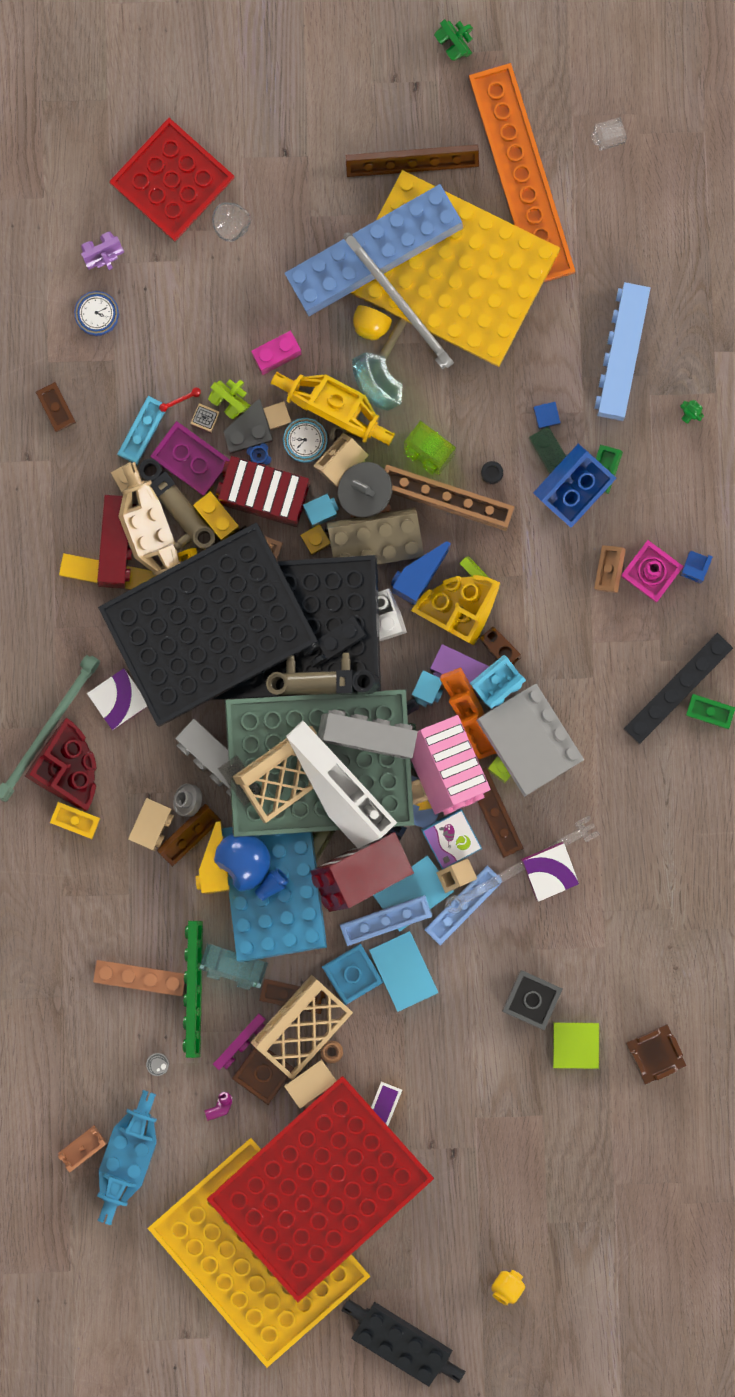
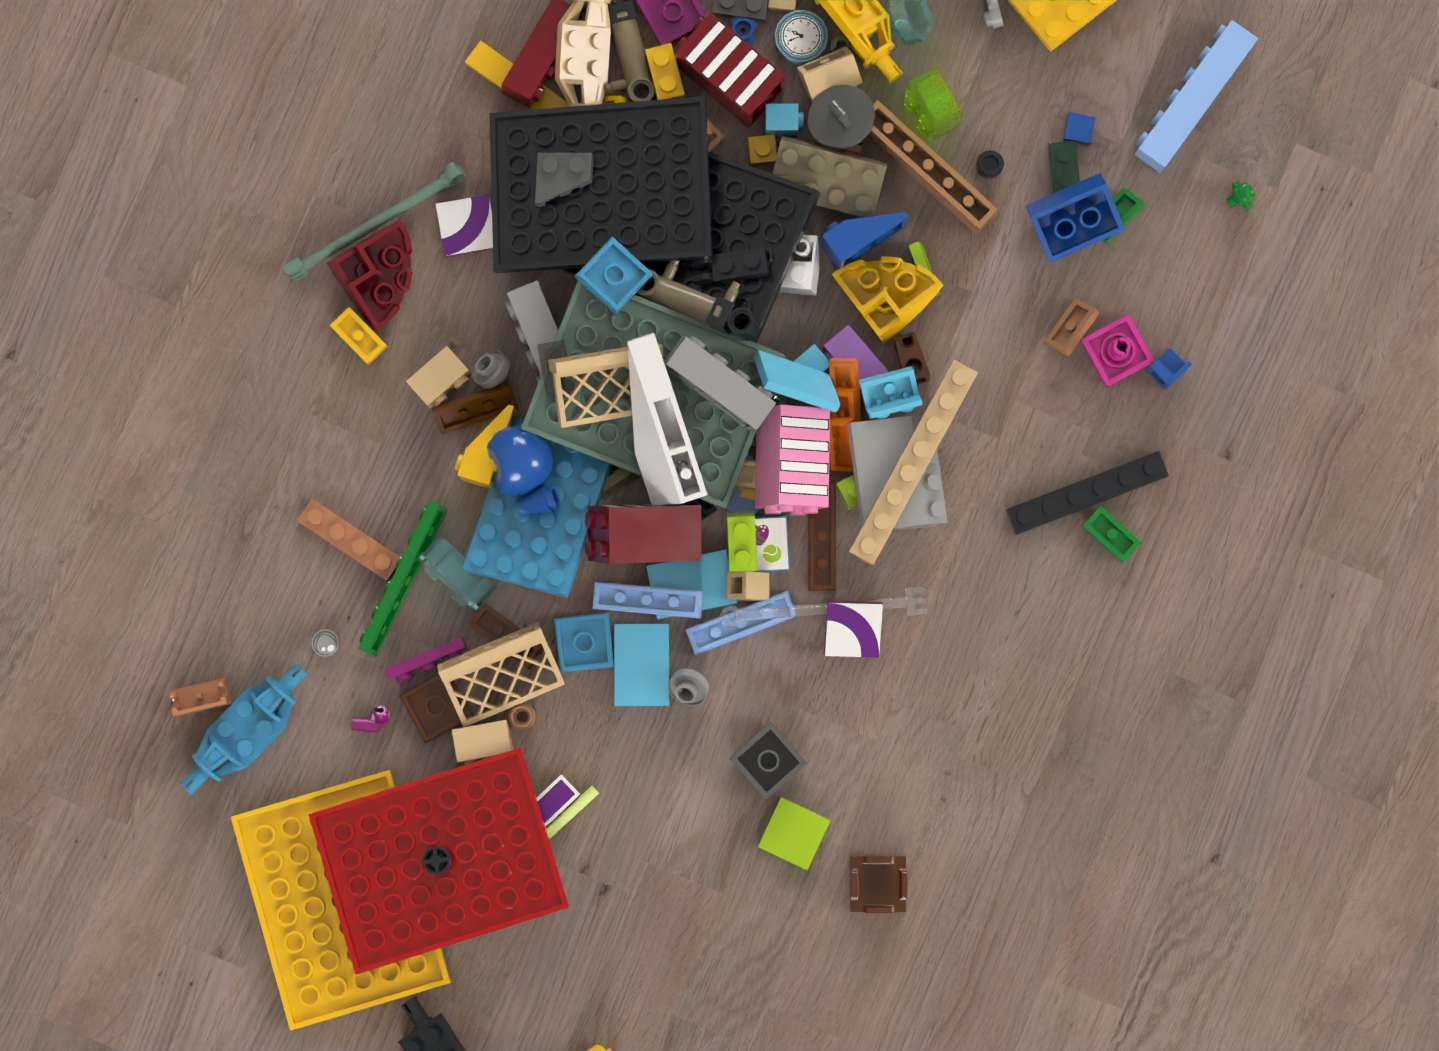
camera: 25 degrees right, 0 degrees up
none -> black wheel [422,846,452,875]
none -> dark grey wing [535,153,594,207]
none -> yellowish green bar [546,786,599,839]
none -> dark azure tile [575,236,653,315]
none -> light grey plate [668,668,709,707]
none -> lime brick [727,511,757,572]
none -> medium azure tile [754,350,841,412]
none -> tan plate [848,359,978,565]

